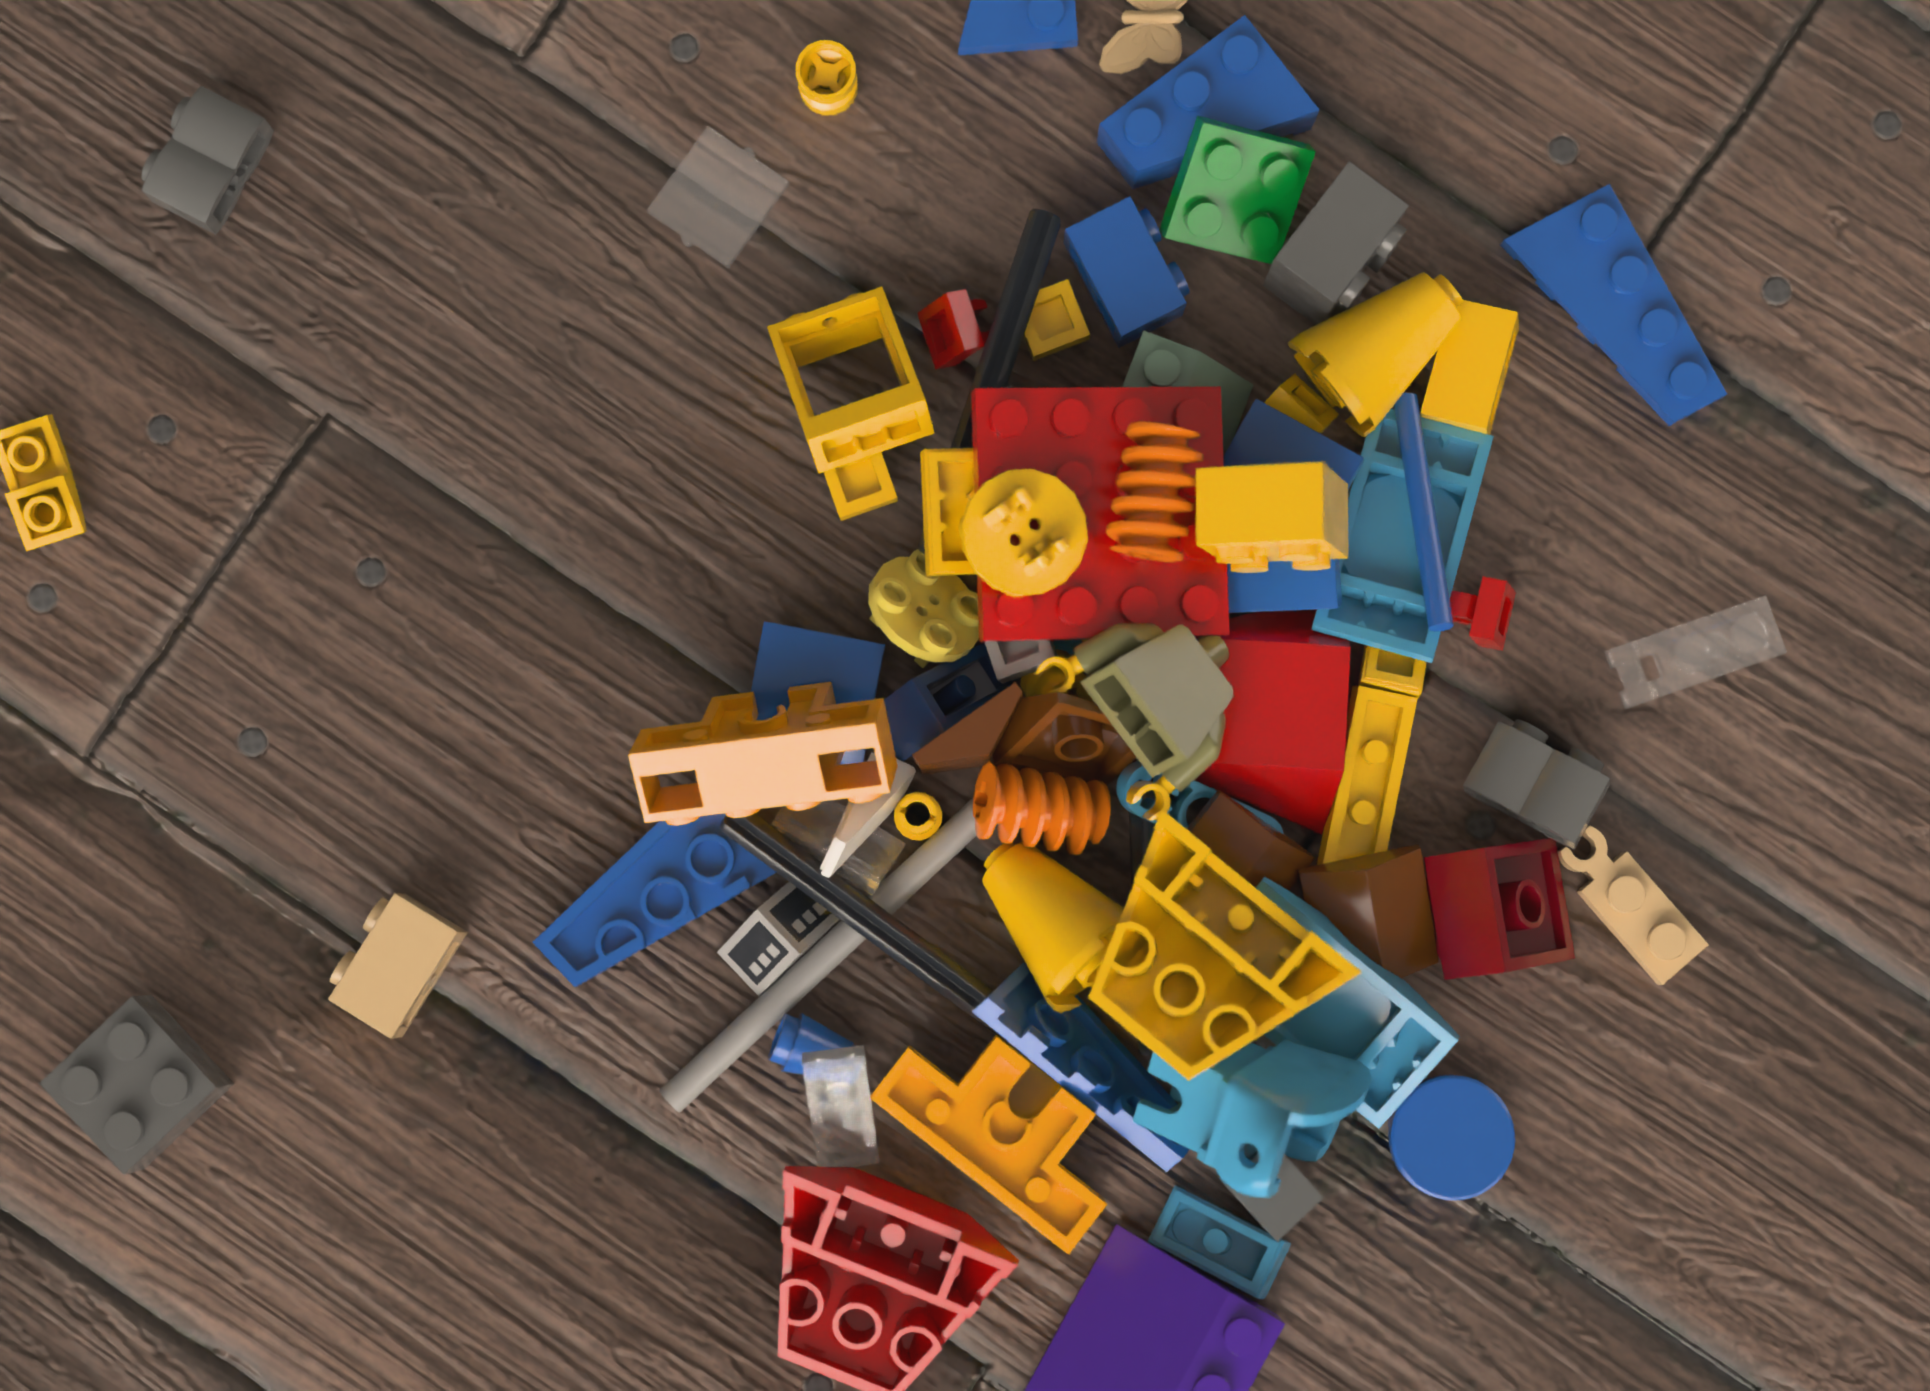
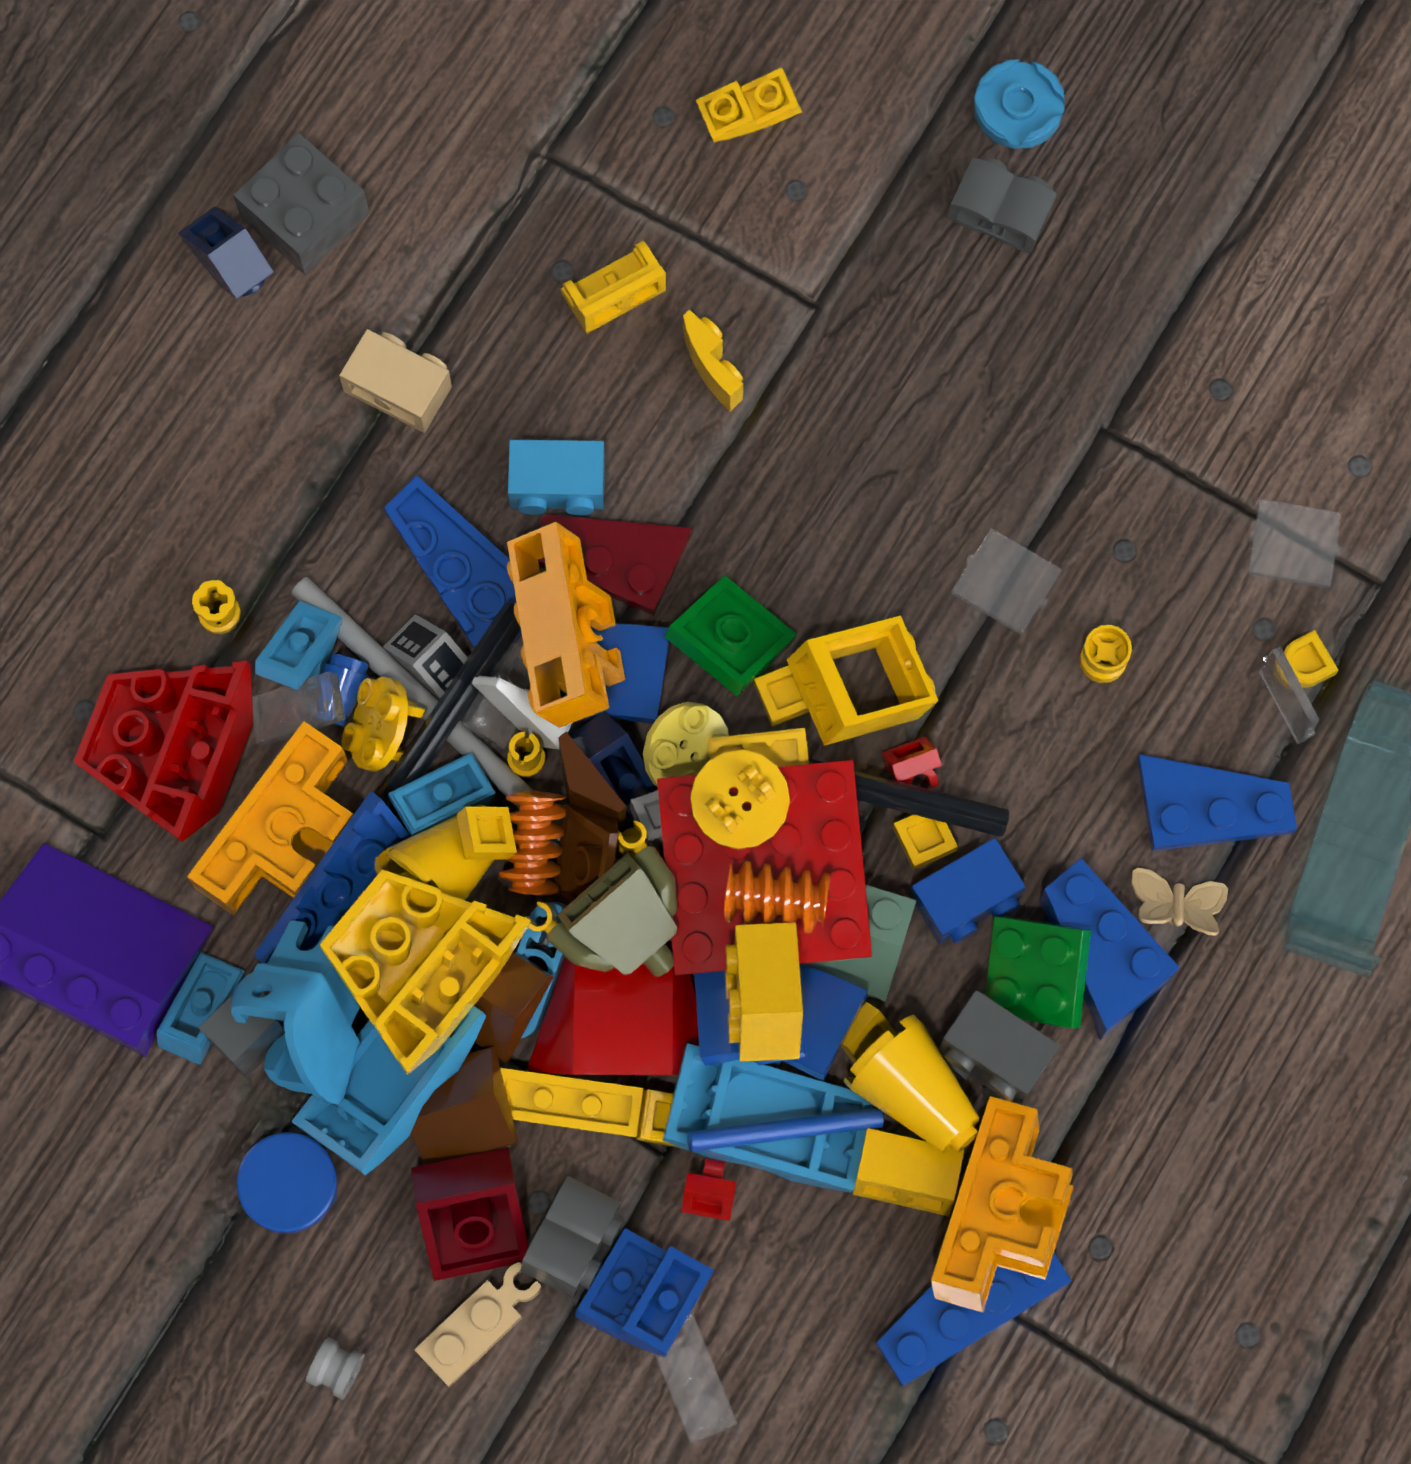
camera: 85 degrees right, 10 degrees down
none -> dark blue slope [178,207,274,299]
none -> yellow bush [192,580,241,634]
none -> dark azure slope [255,601,342,690]
none -> light grey wheel [306,1337,365,1400]
none -> yellow plate [341,677,425,772]
none -> dark azure slope [388,753,495,836]
none -> yellow plate [457,806,517,860]
none -> dark azure brick [508,440,605,515]
none -> dark red wing [537,514,692,616]
none -> yellow hinge [561,241,666,334]
none -> blue slope [575,1228,714,1357]
none -> green plate [664,575,797,697]
none -> yellow slope [683,310,743,412]
none -> light orange piece [931,1096,1074,1313]
none -> dark azure tile [974,59,1065,149]

